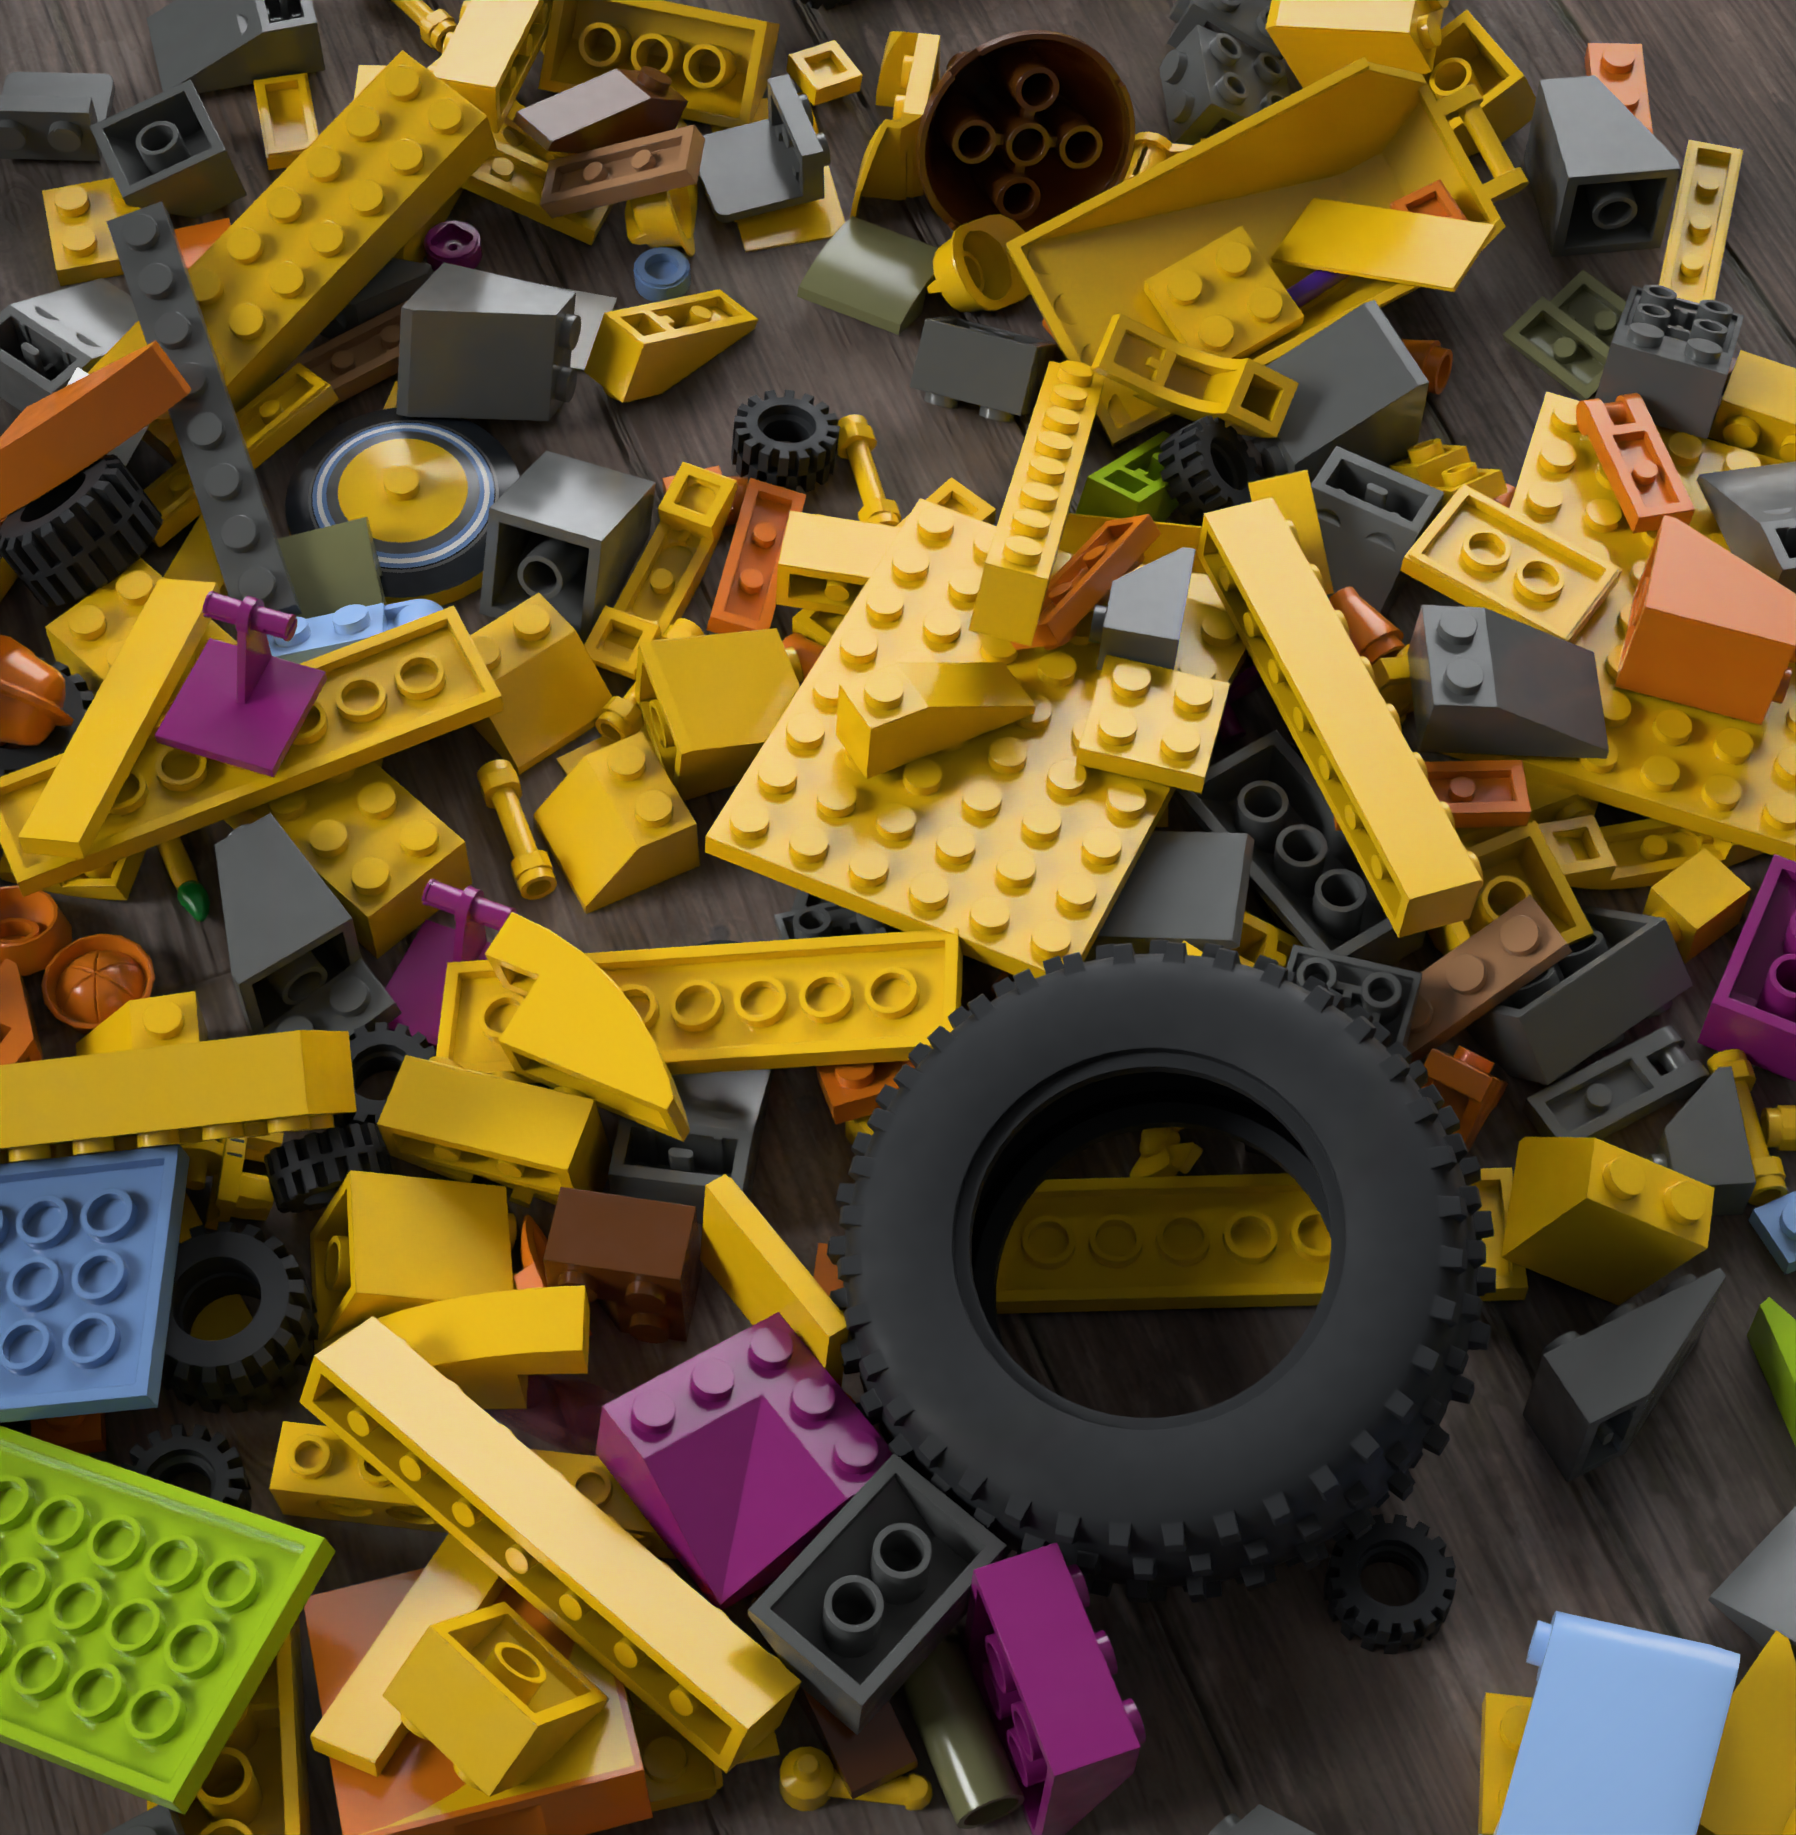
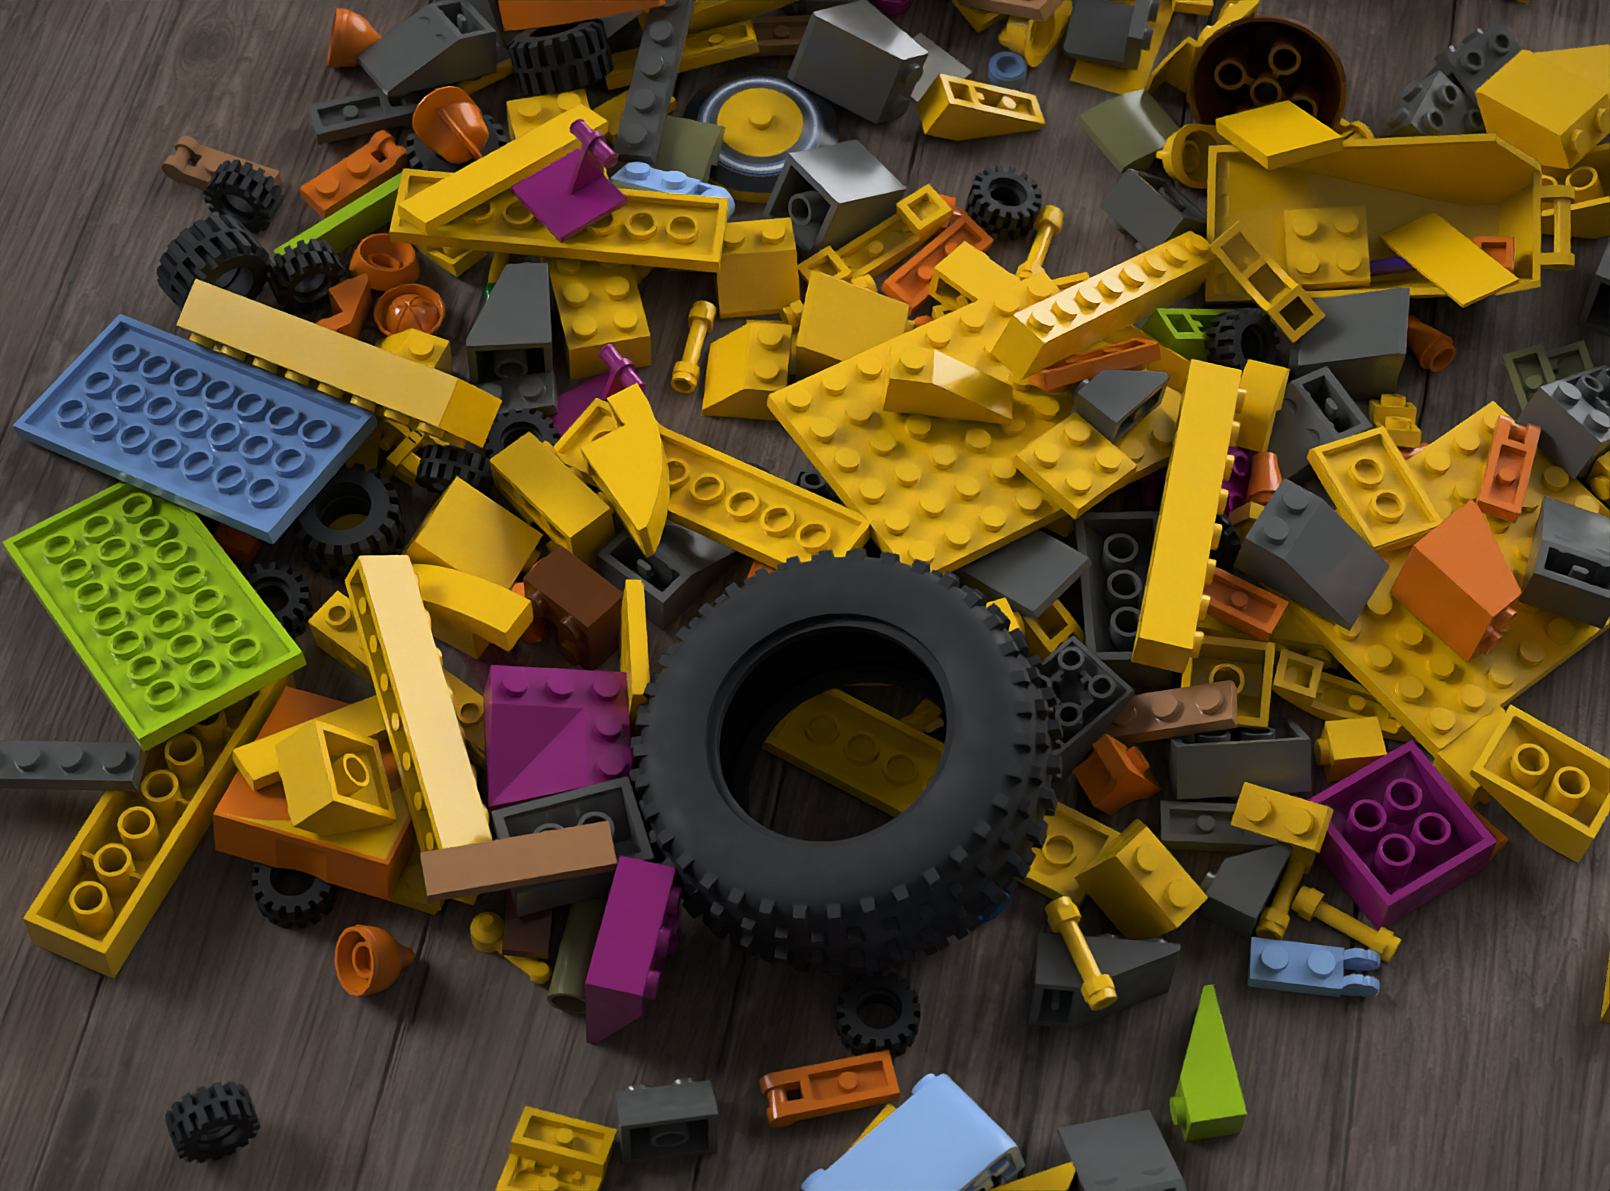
camera: 30 degrees right, 0 degrees up
none -> medium nougat tile [420,821,617,903]
none -> orange plate [759,1050,900,1128]
none -> yellow bar [1045,896,1118,1010]
none -> yellow tile [1215,100,1343,170]
none -> yellow plate [1230,782,1334,854]

